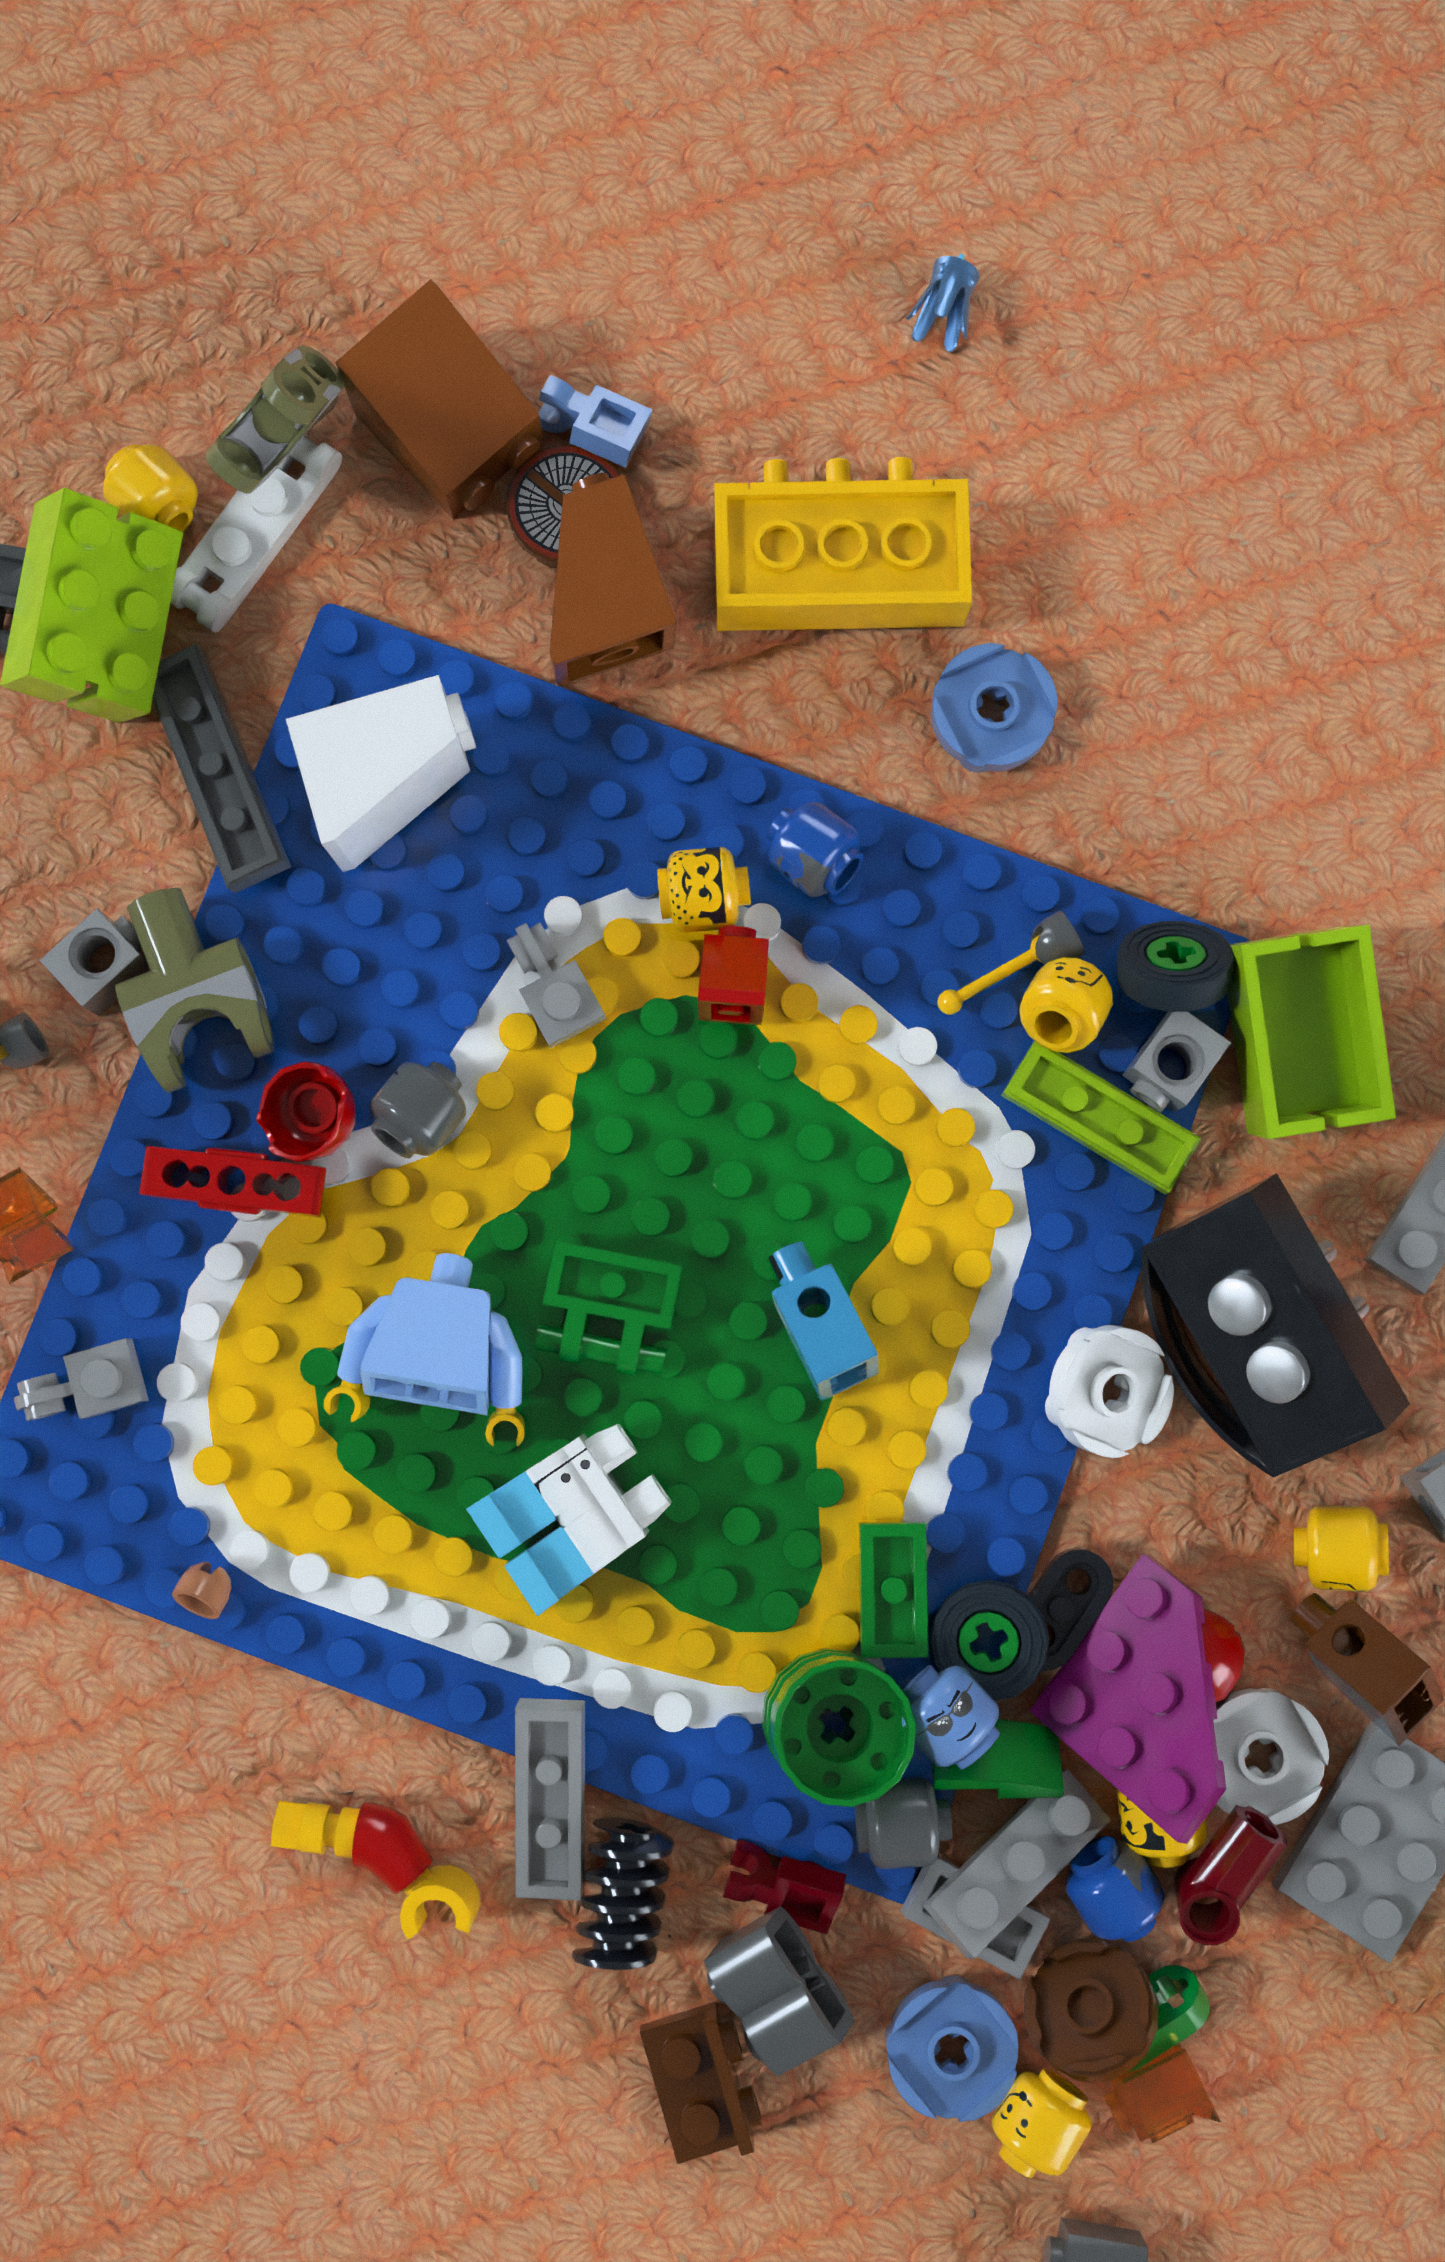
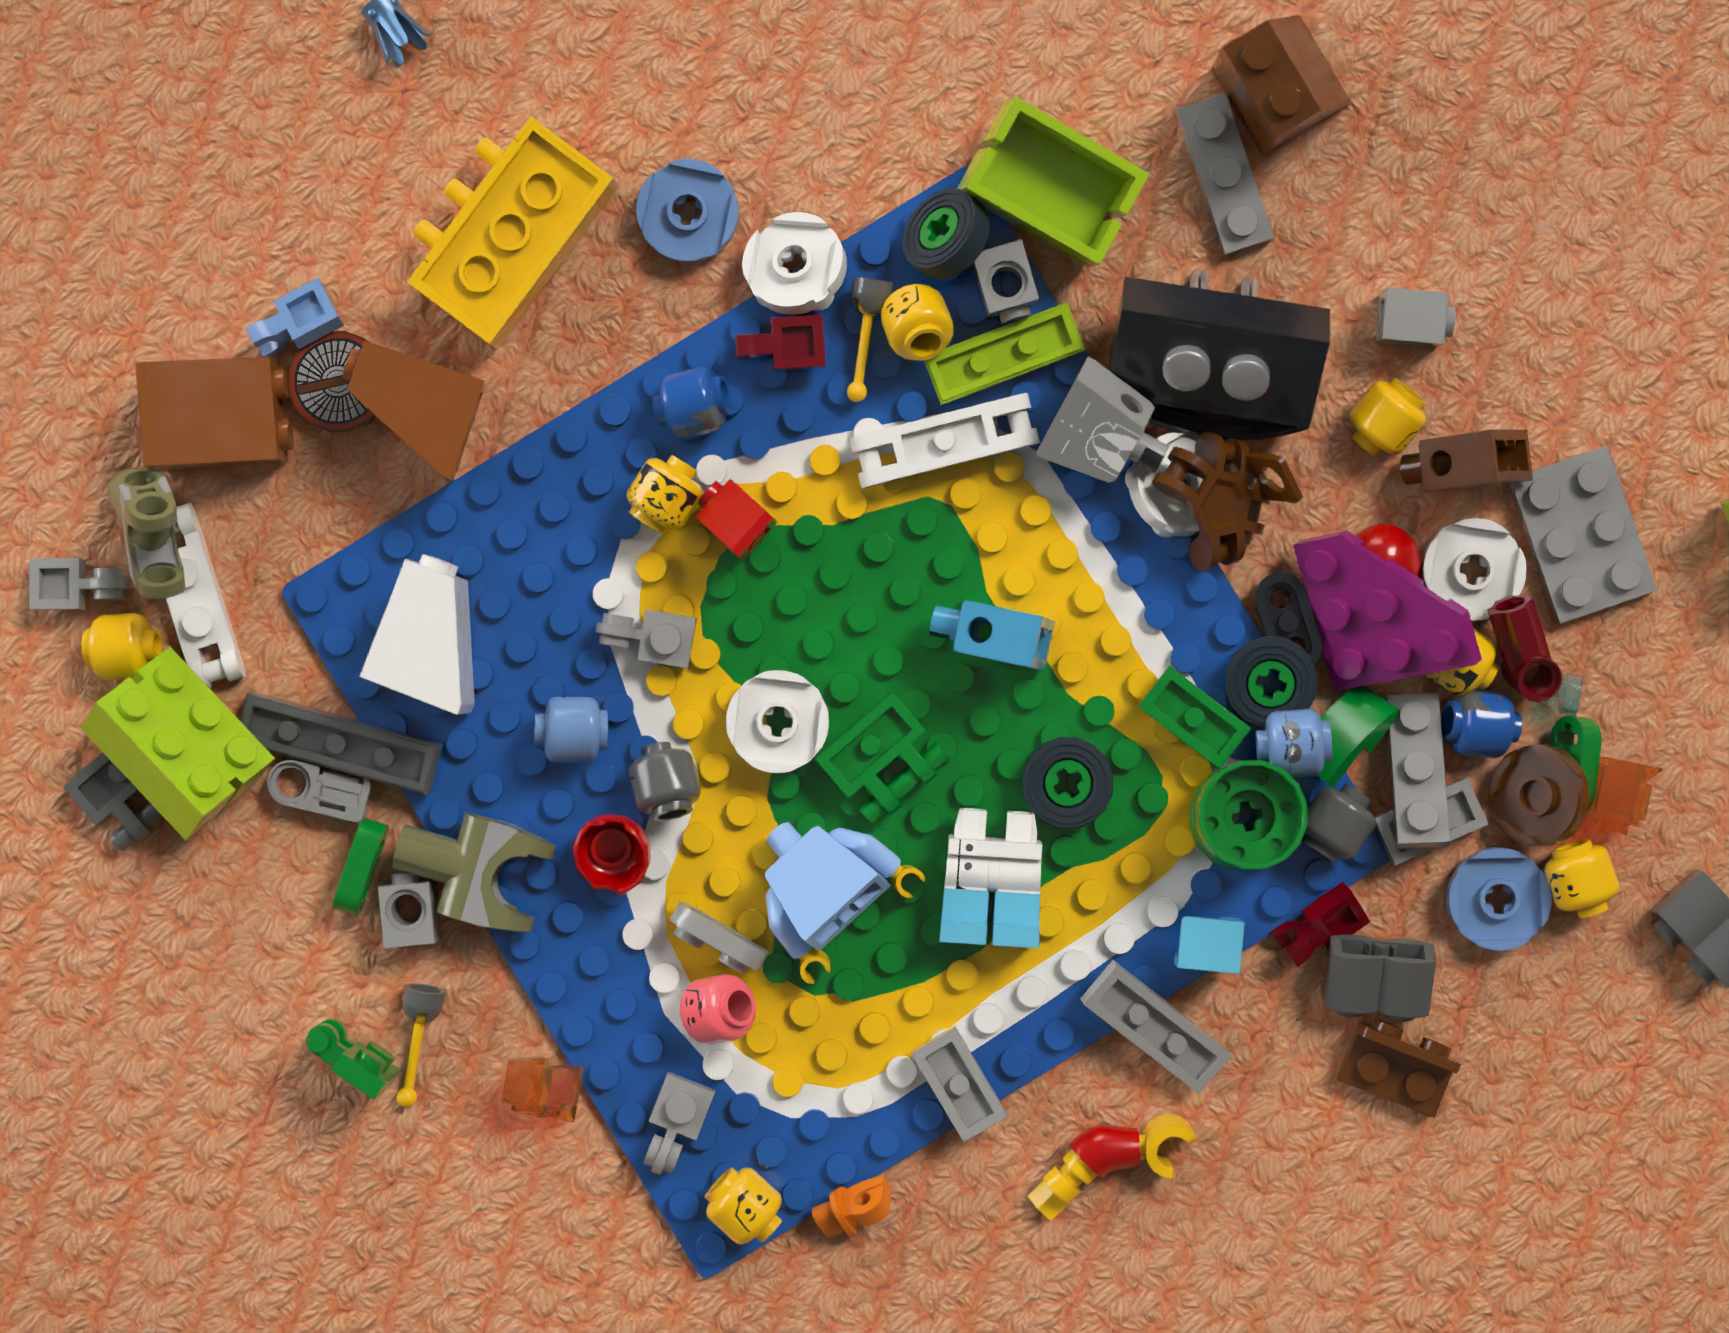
camera: 45 degrees left, 5 degrees up
red piece [139,1146,327,1218] -> none
nougat hinge [172,1561,231,1619] -> none
black piece [572,1817,674,1971] -> none
none -> light grey plate [29,558,130,610]
none -> light grey piece [267,759,374,822]
none -> green beam [332,817,389,917]
none -> medium blue head [534,697,608,763]
none -> light grey plate [670,901,769,974]
none -> coral head [680,974,756,1044]
none -> yellow head [705,1167,782,1245]
none -> white plate [726,670,829,773]
none -> dark red plate [735,315,826,371]
none -> white plate [742,212,847,315]
none -> orange piece [812,1175,892,1238]
none -> white plate [849,393,1040,489]
none -> light grey plate [911,1026,1008,1142]
none -> black bush [1022,737,1113,828]
none -> light grey torso [1035,357,1169,482]
none -> reddish brown piece [1152,431,1303,571]
none -> medium azure panel [1174,916,1245,974]
none -> clear light blue hinge [1545,674,1584,716]

